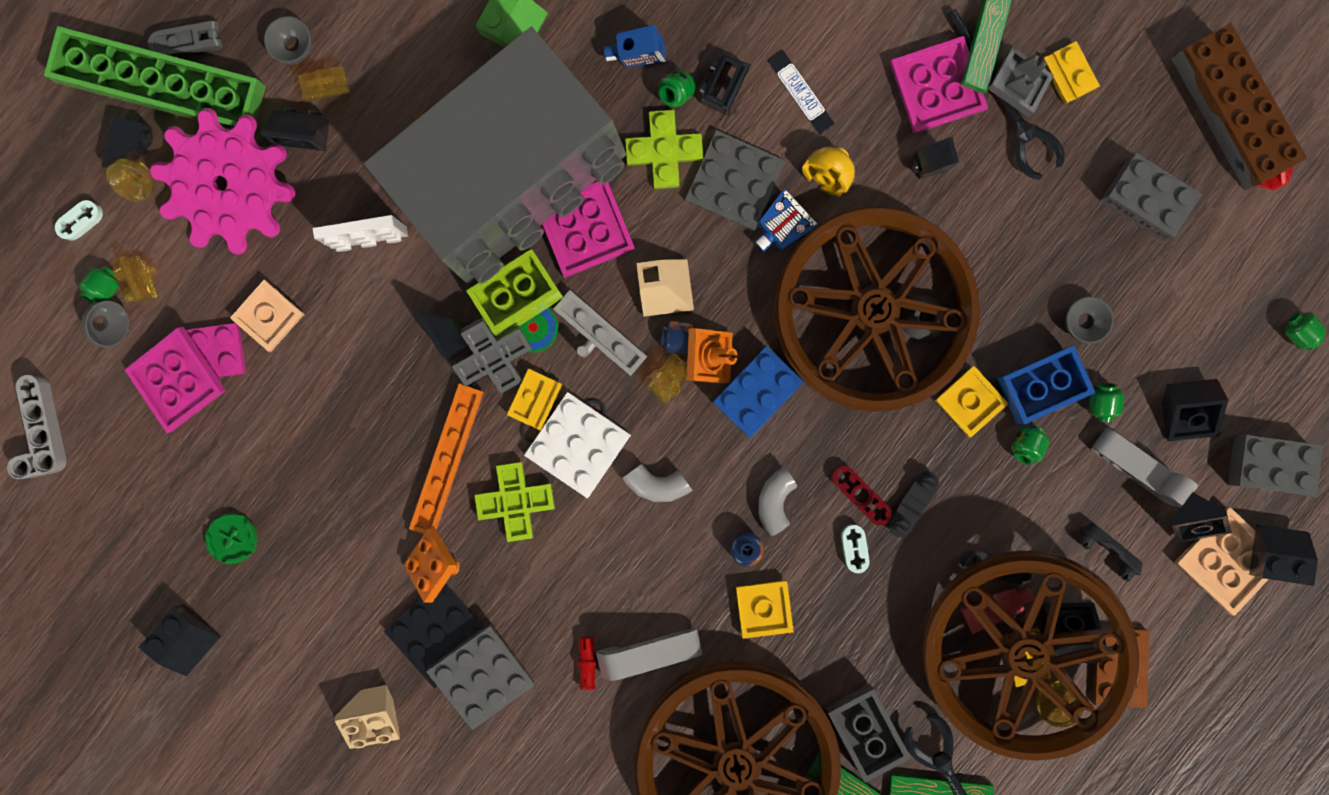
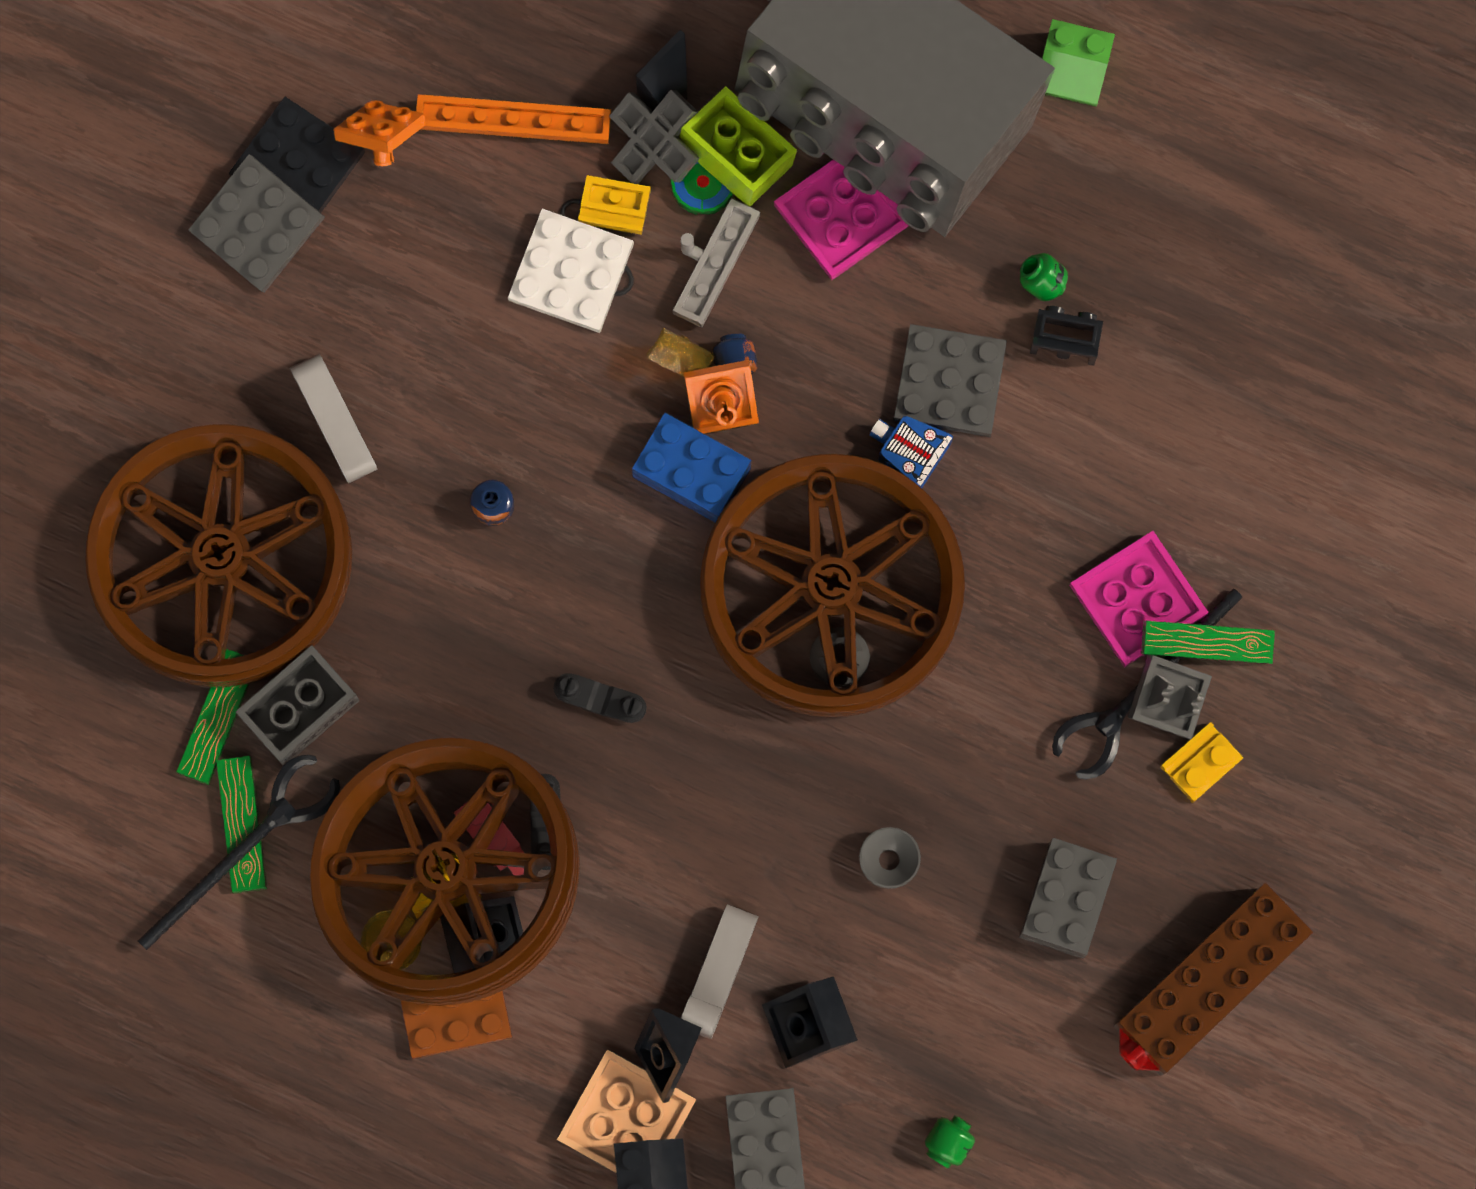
camera: 75 degrees right, 10 degrees down
tan slope [335,685,400,749] -> none
lime plate [475,462,555,542] -> none
red pin [577,636,598,690] -> none
blue torso [604,25,666,67] -> none
light grey cylinder [622,464,693,502] -> none
lime plate [626,110,703,189] -> none
tan slope [636,259,694,317] -> none
yellow plate [736,580,794,639] -> none
light grey cylinder [759,466,798,537] -> none
sticker [768,50,835,134] -> none
yellow cylinder [802,147,855,197] -> none
dark red beam [831,466,892,526] -> none
light aqua beam [841,524,869,573] -> none
black slope [911,137,959,179] -> none
yellow plate [935,366,1008,438] -> none
blue brick [996,345,1095,424] -> none
green head [1011,425,1050,465] -> none
black piece [1077,523,1143,582] -> none
green head [1089,383,1124,422] -> none

